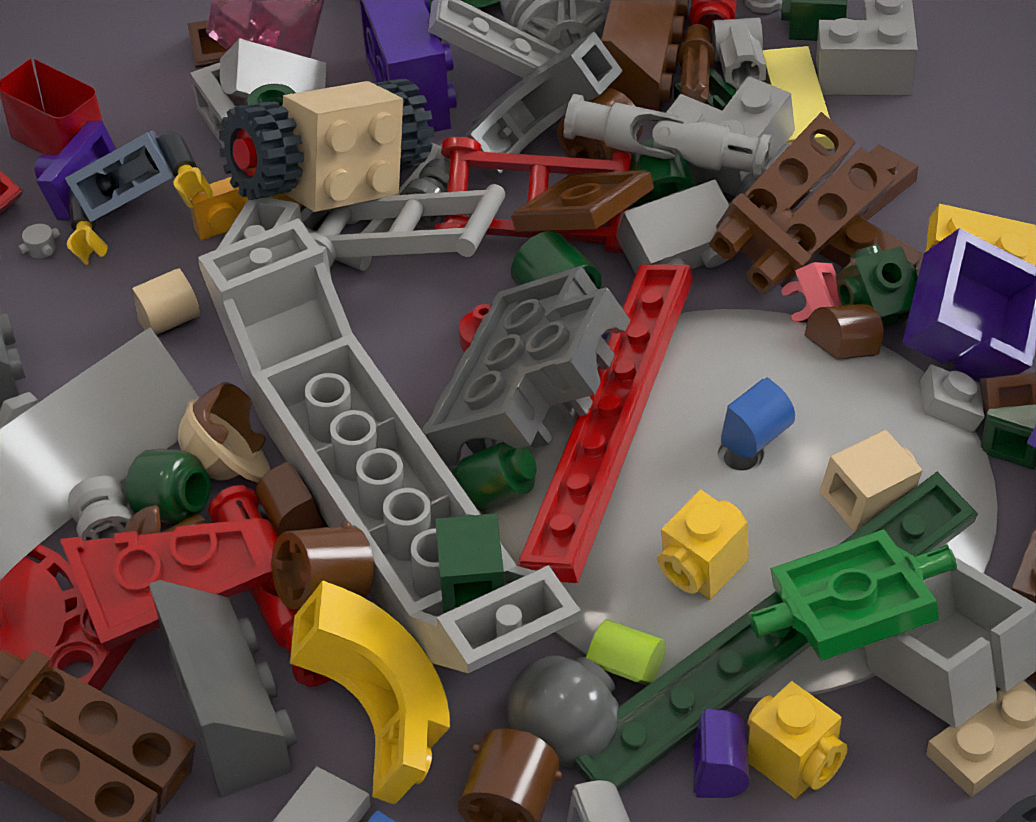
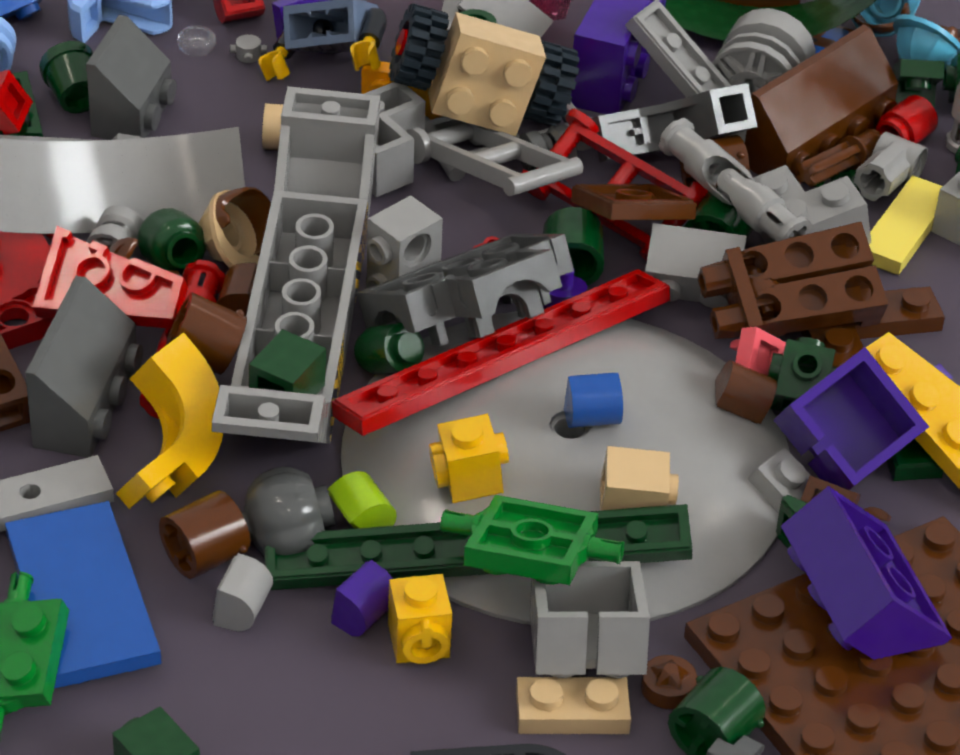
camera: 30 degrees right, 5 degrees down
none -> light grey brick [366,195,443,289]

